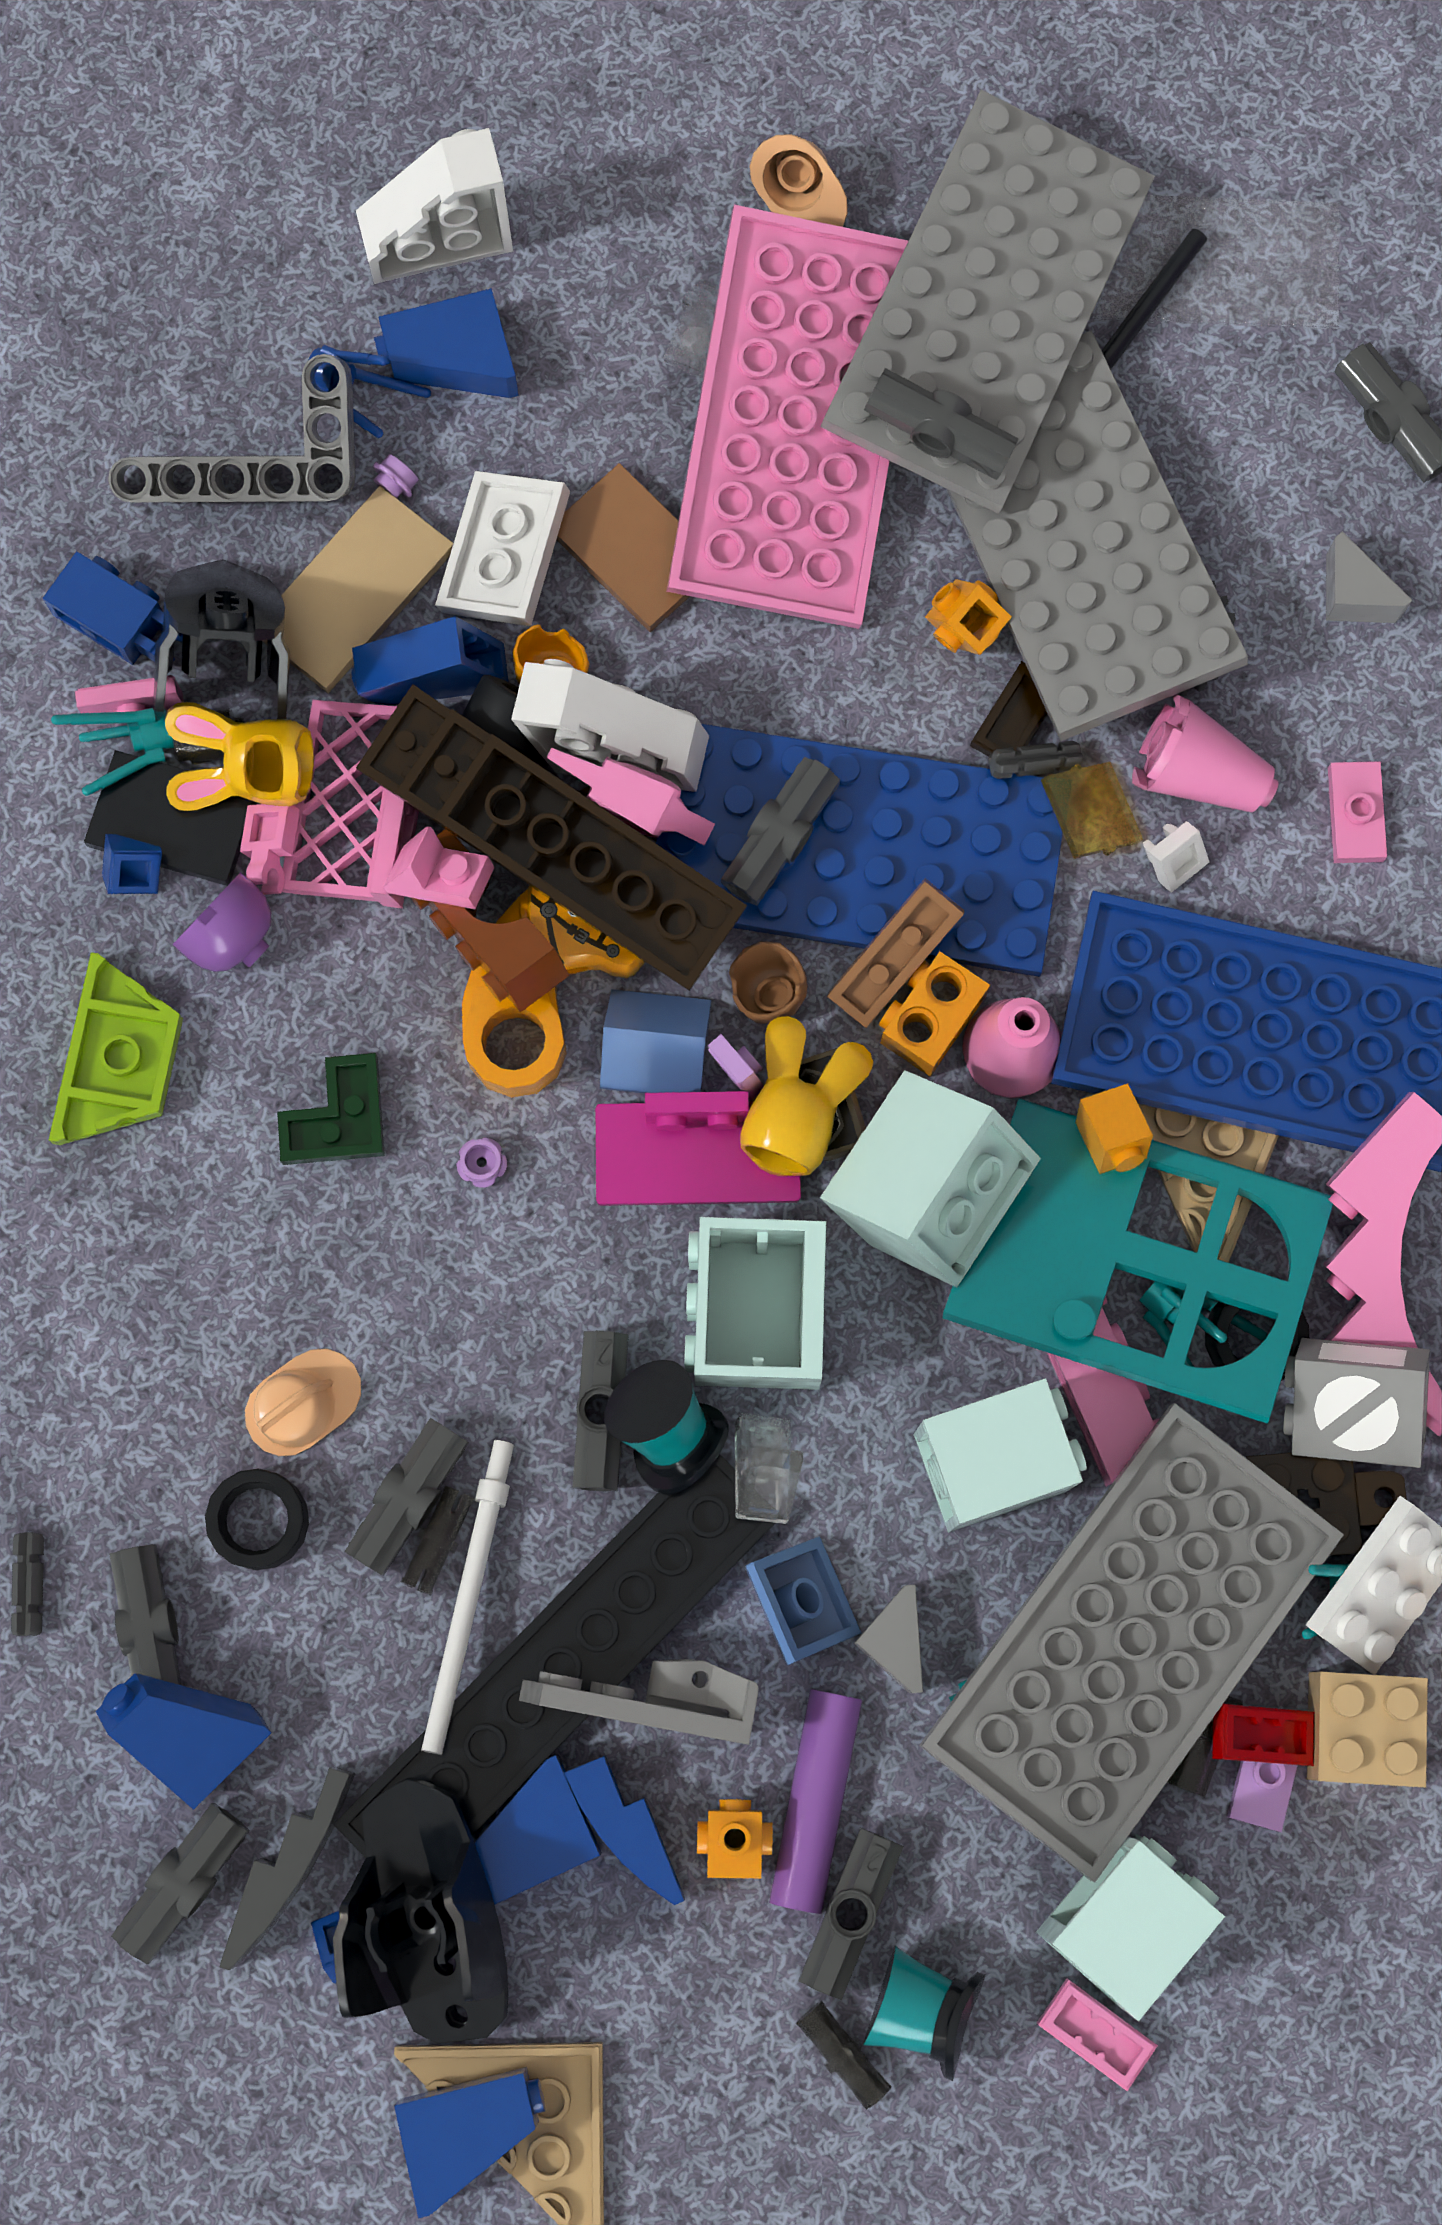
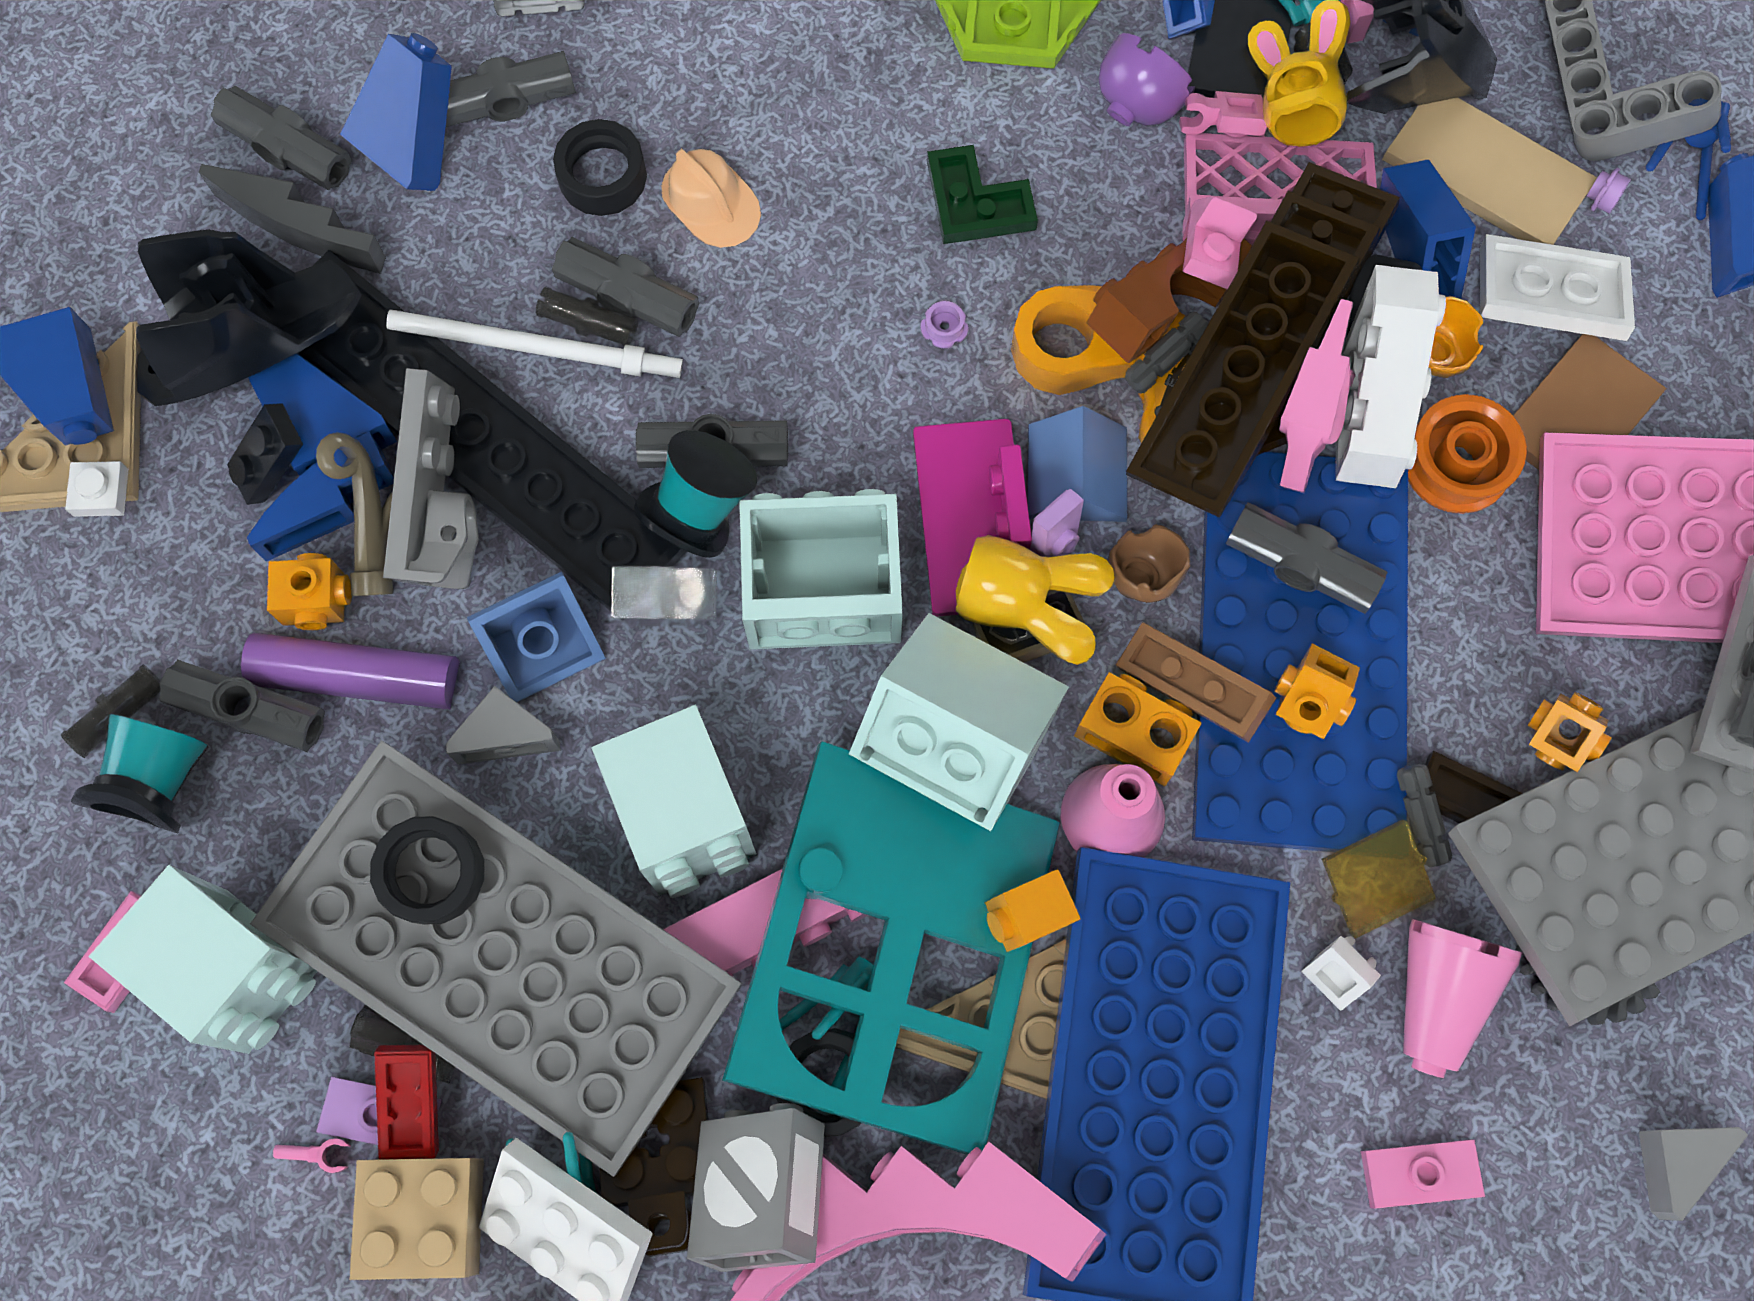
camera: 85 degrees right, 5 degrees down
none -> white plate [65,461,129,517]
none -> black plate [227,403,303,505]
none -> bright pink hand [273,1138,351,1173]
none -> dark tan plant [316,432,393,596]
none -> black tyre [370,816,484,925]
none -> dark grey axle [1125,312,1208,394]
none -> light orange brick [1274,643,1360,739]
none -> orange wheel [1408,394,1527,514]

